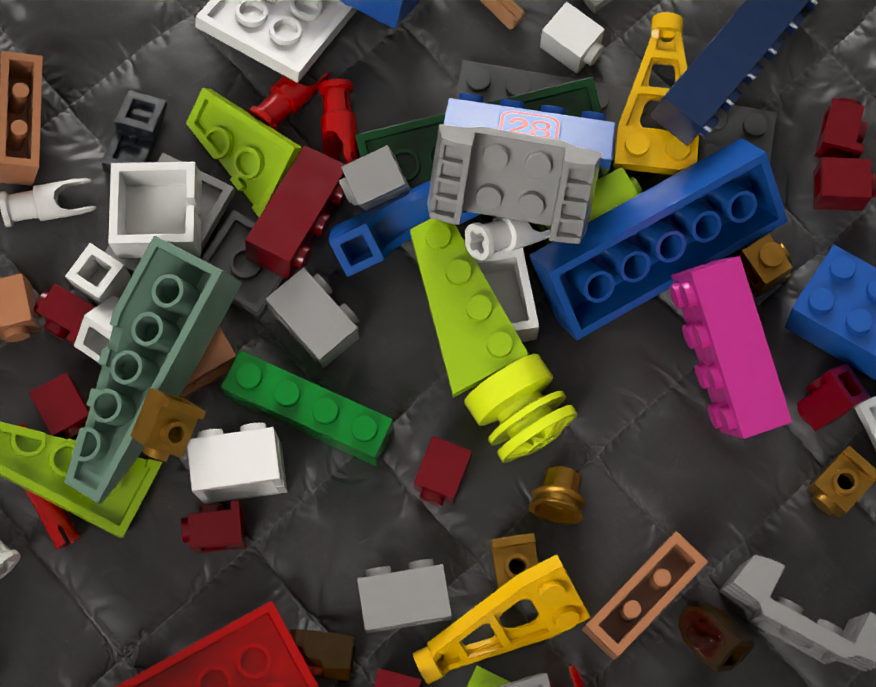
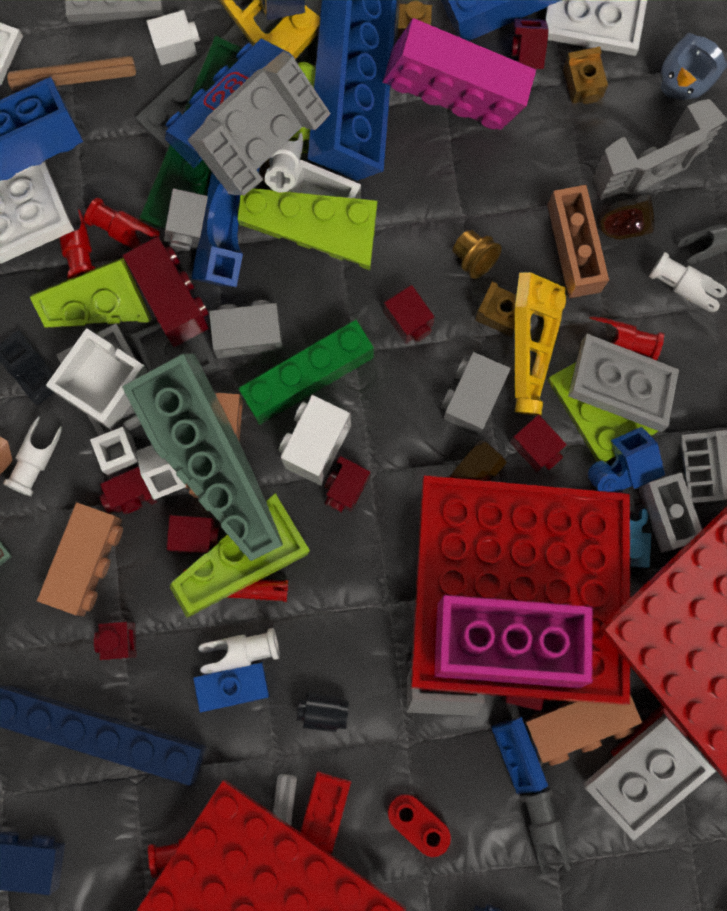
camera: 55 degrees left, 5 degrees up
pearl gold brick [130,387,206,462] -> none
neon yellow wheel [464,354,578,463] -> none

